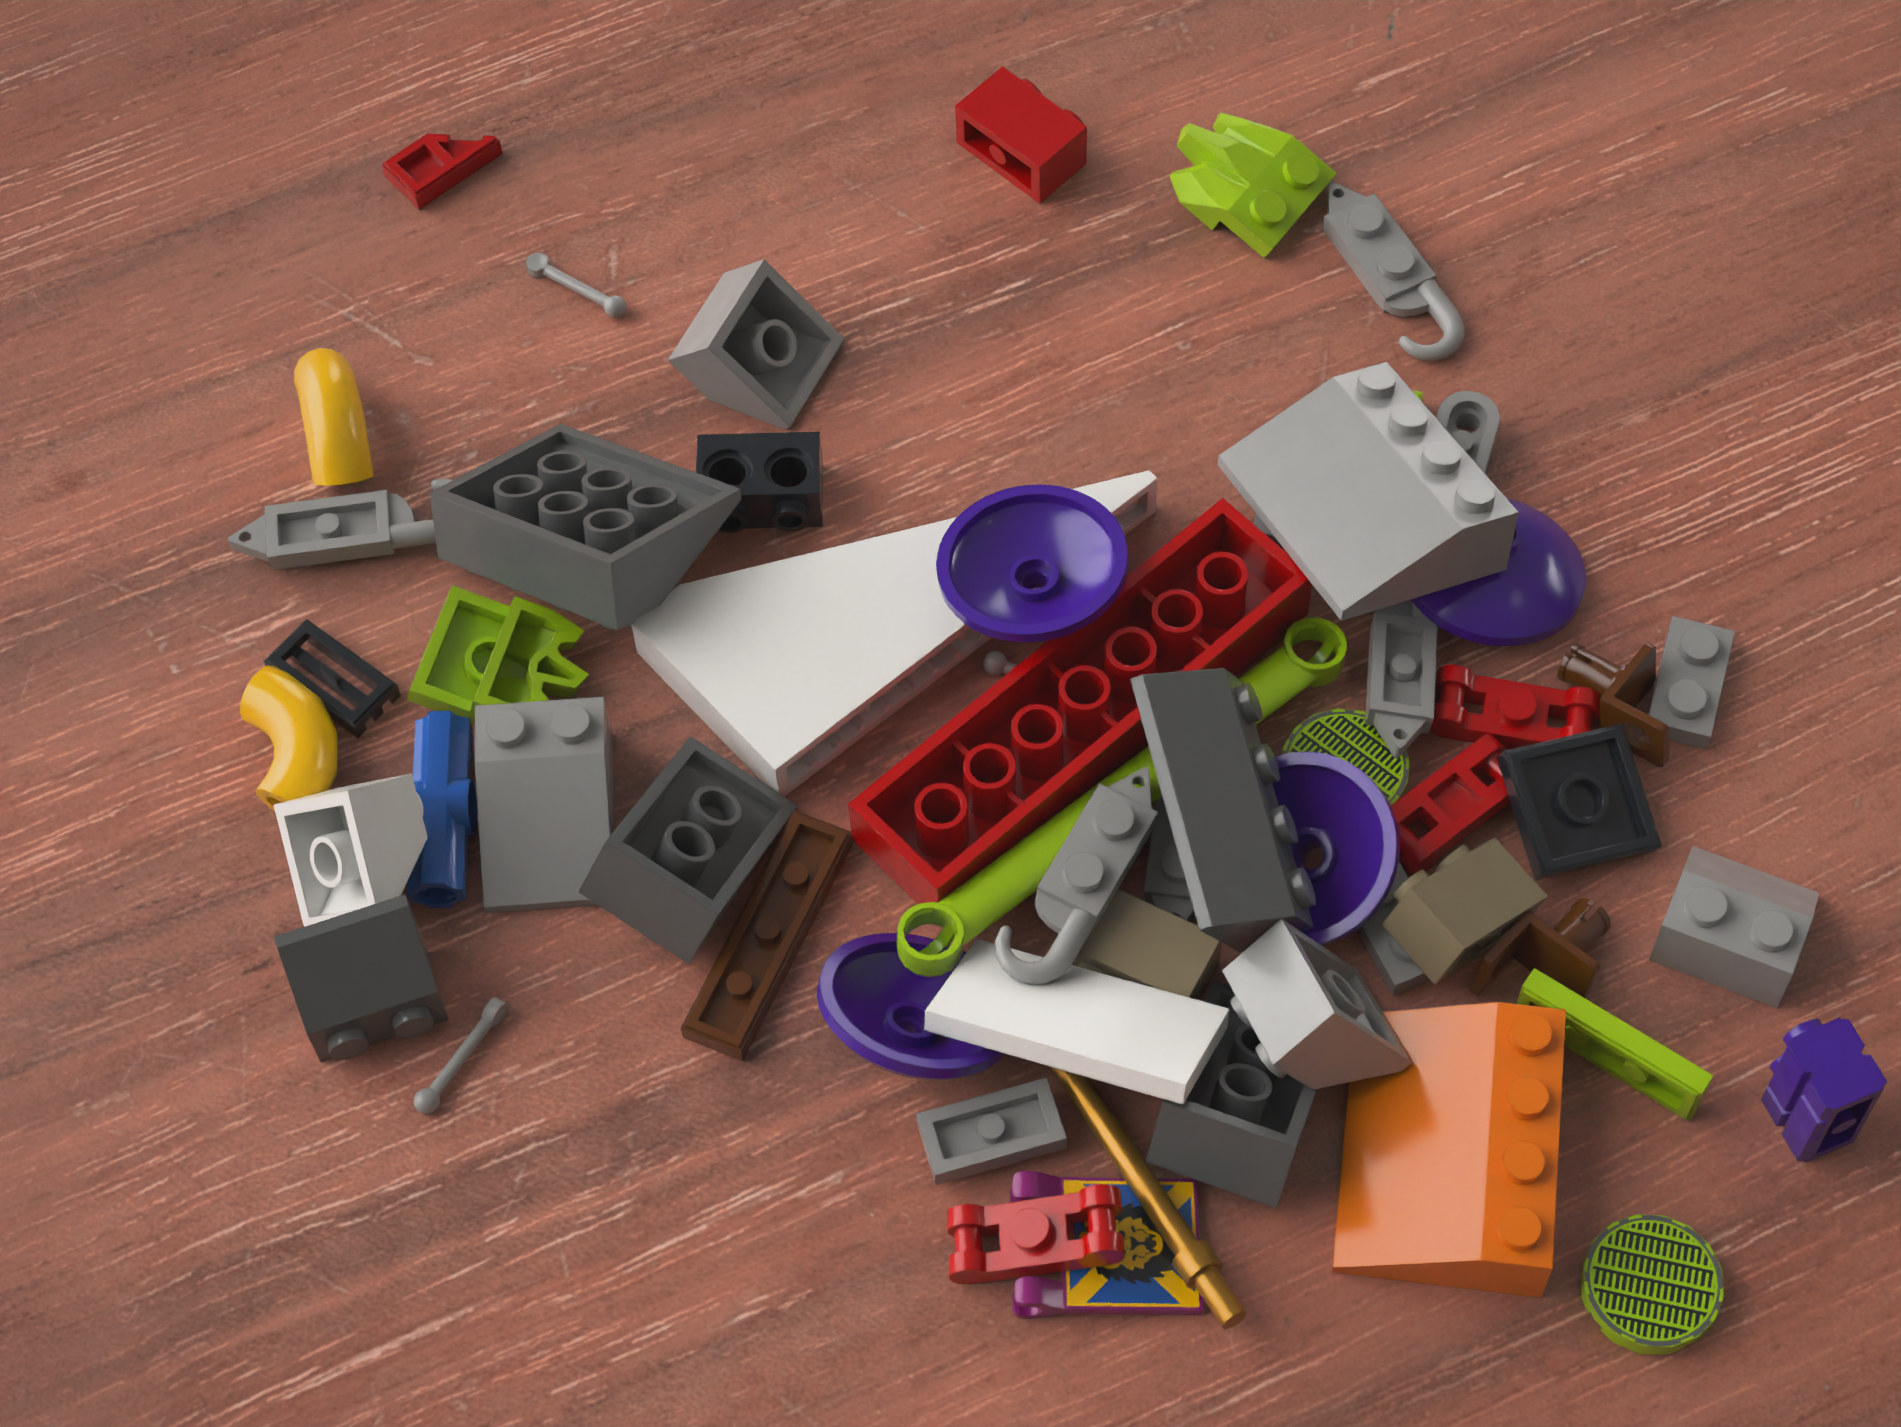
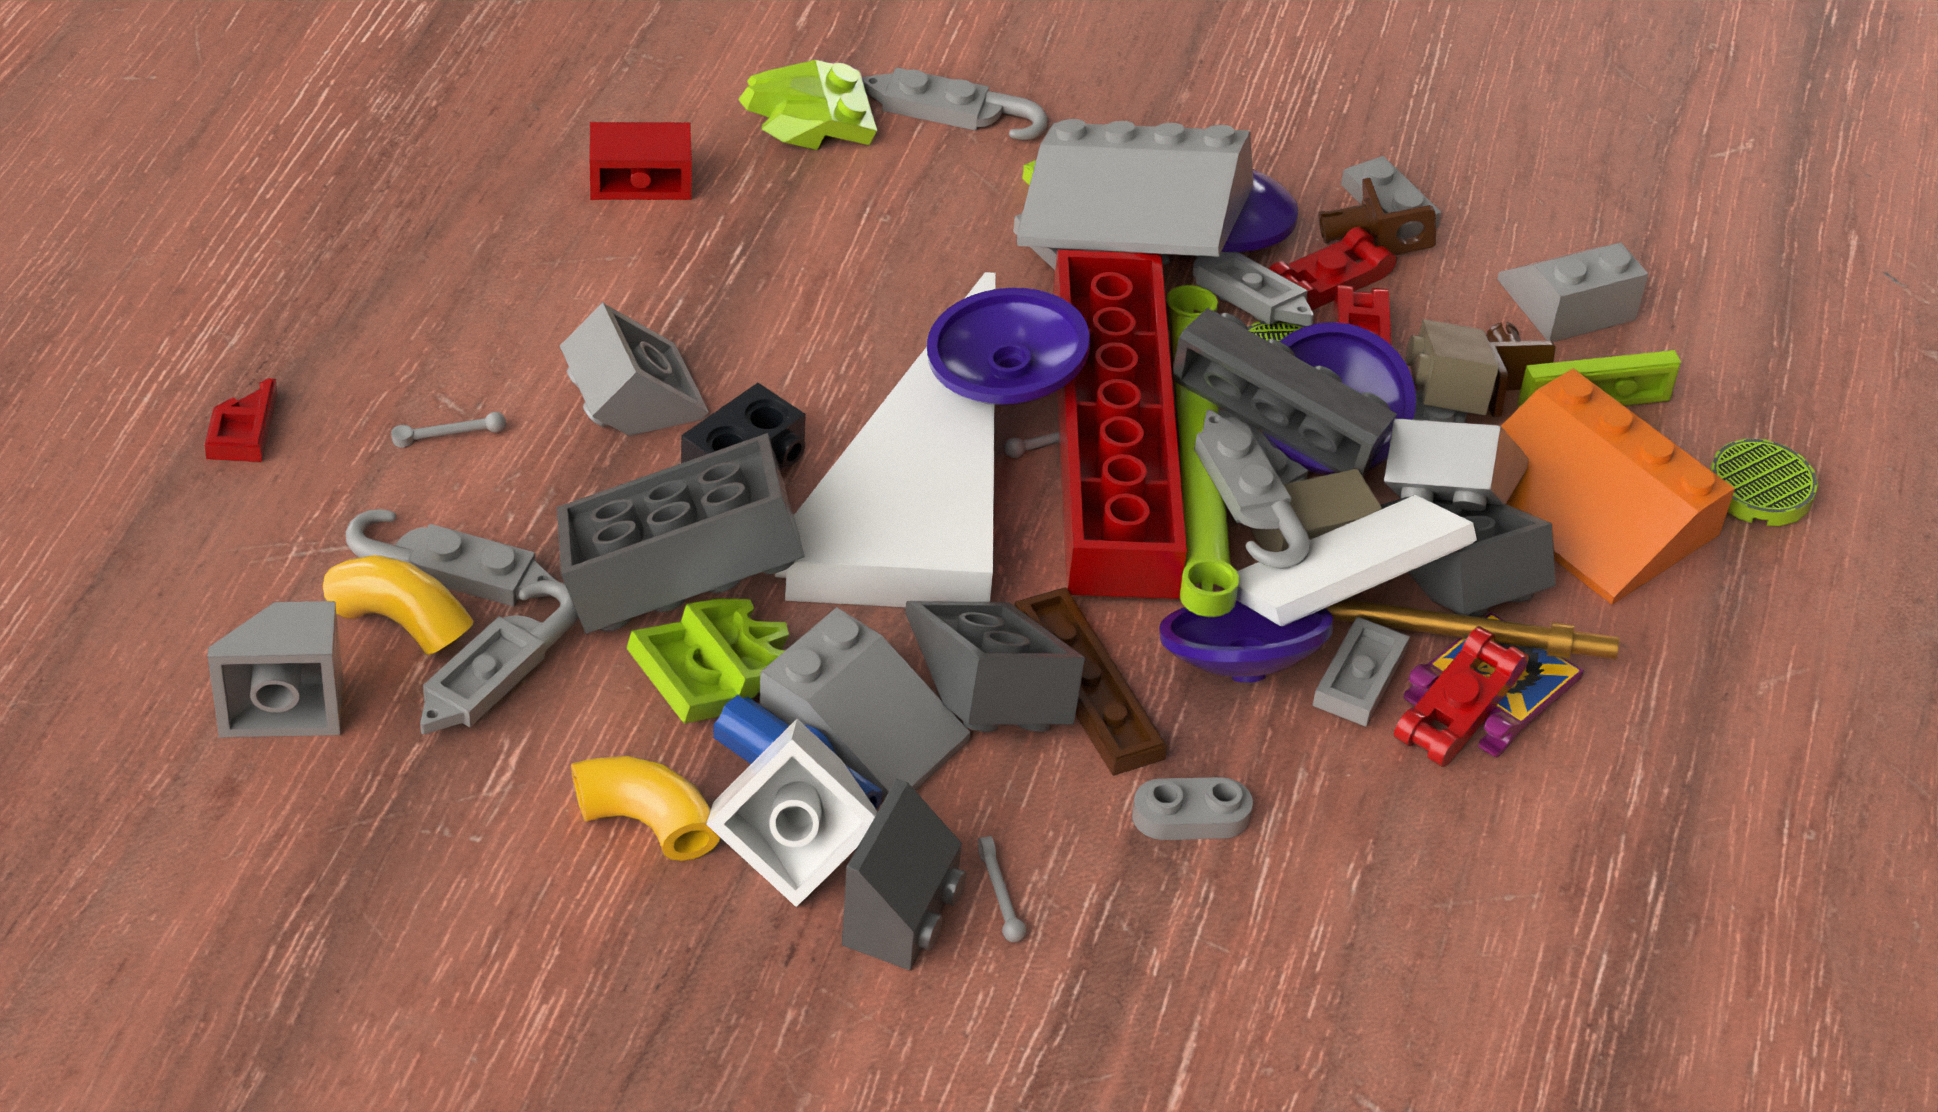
camera: 55 degrees left, 15 degrees down
black tile [263,619,401,738] -> none
black tile [1496,723,1662,881] -> none
dark purple brick [1761,1017,1887,1163] -> none
none -> light grey slope [207,601,343,738]
none -> light grey plate [345,509,556,607]
none -> light grey plate [1132,777,1253,840]

